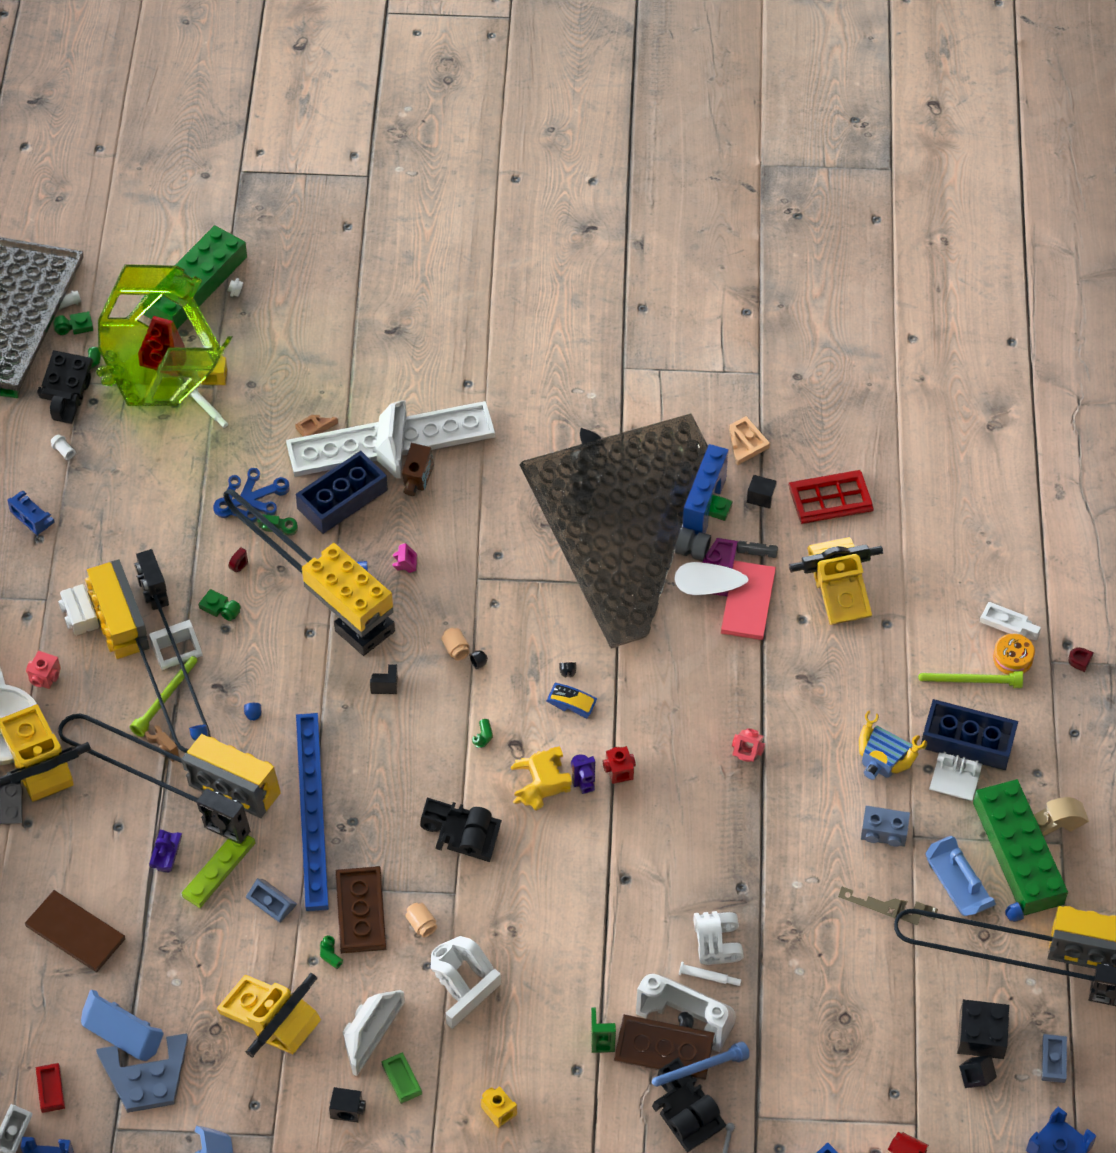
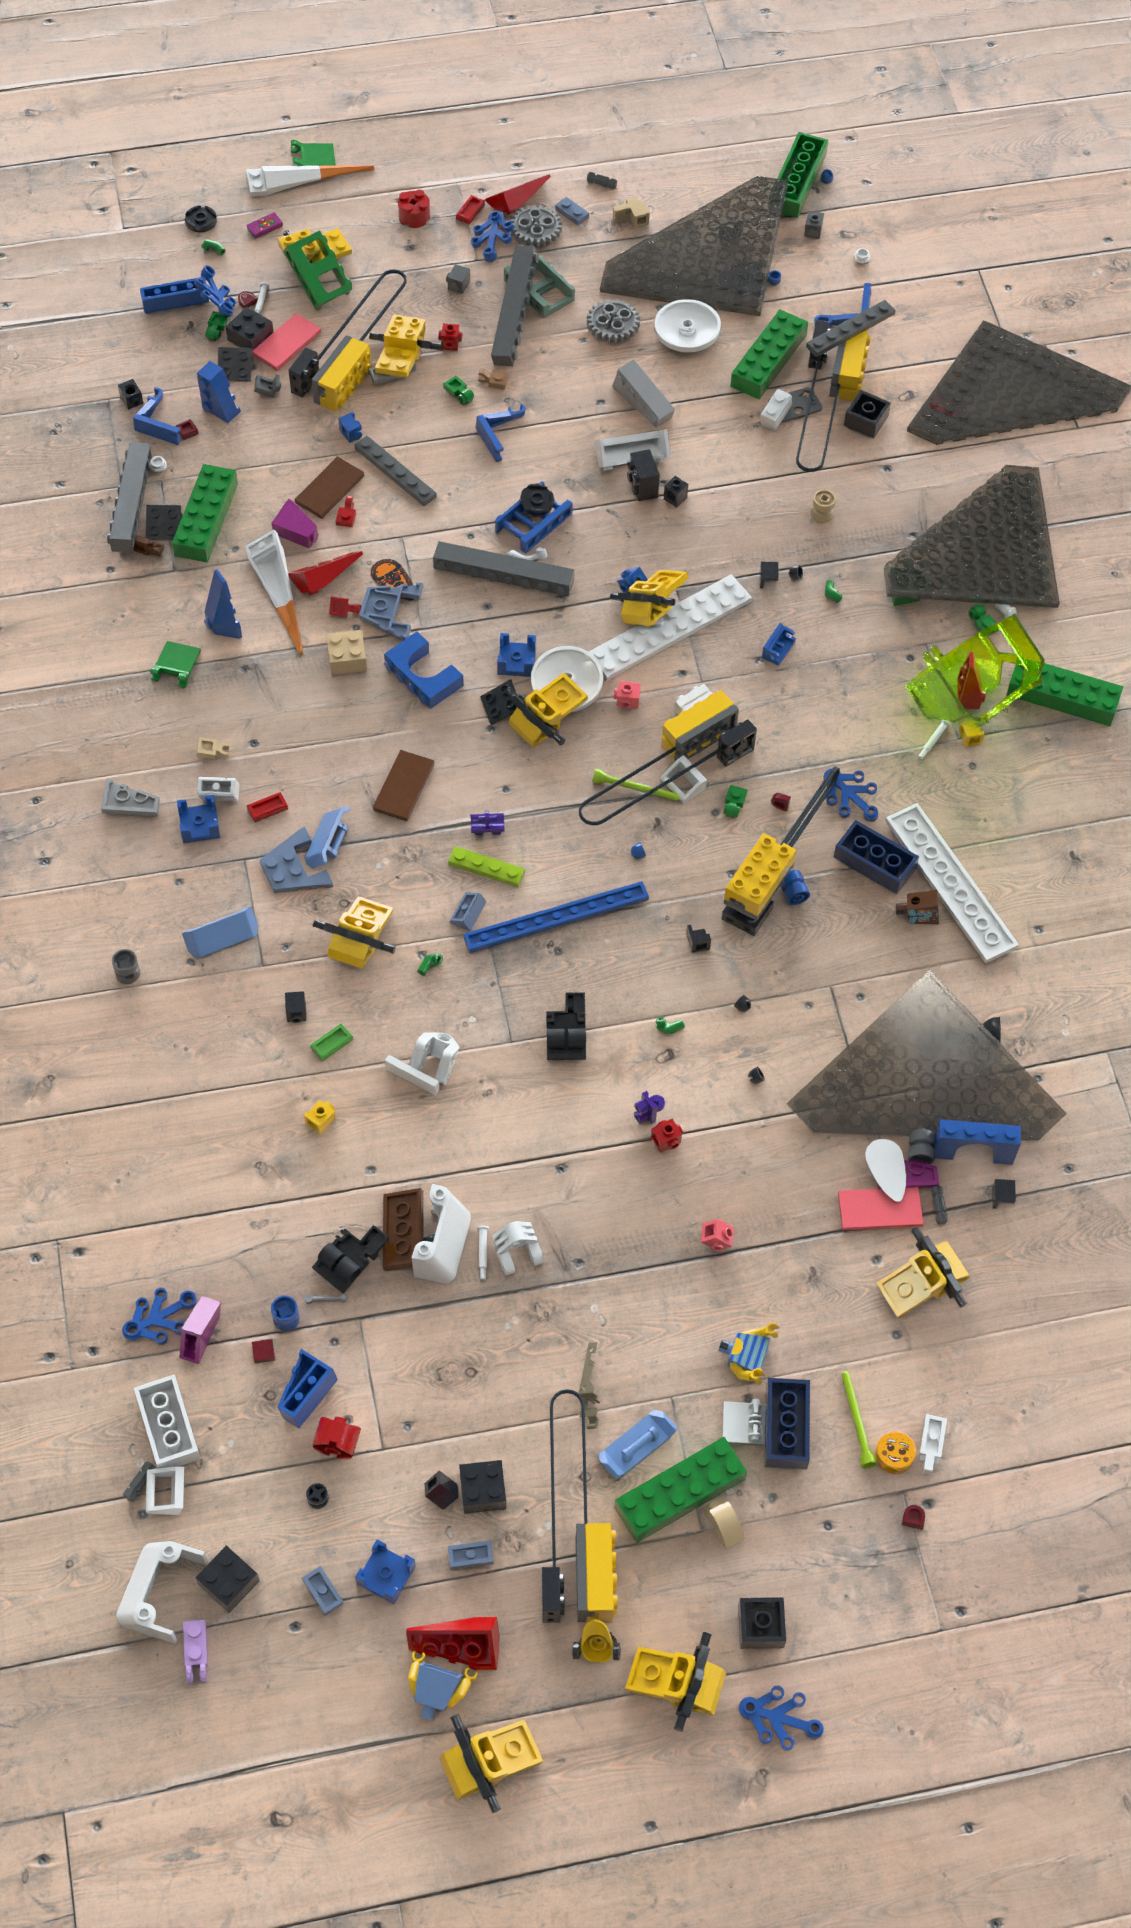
camera: 75 degrees right, 5 degrees up
black plate [37,350,93,424] -> none
white pin [51,434,76,460] -> none
piece [58,713,281,845] -> none
green arm [88,346,101,369] -> none
medium nougat plate [145,725,179,762] -> none
blue hinge [189,724,208,741] -> none
white plate [228,278,244,297] -> none
green plate [257,514,298,536] -> none
nougat tile [295,414,338,437] -> none
reddish brown tile [335,866,387,954] -> none
white wedge [343,990,405,1076] -> none
white wedge [373,400,407,479] -> none
dark pink tile [393,543,417,573] -> none
light nougat brick [405,903,437,937] -> none
light nougat brick [441,628,470,660] -> none
yellow animal [511,746,572,811] -> none
slope [546,683,597,719] -> none
green panel [591,1007,616,1053] -> none
medium blue piece [652,1041,750,1087] -> none
green plate [709,494,733,521] -> none
light nougat wing [729,416,770,466] -> none
red piece [788,470,874,524] -> none
sand blue brick [860,806,910,847] -> none
blue hinge [1005,902,1024,922] -> none

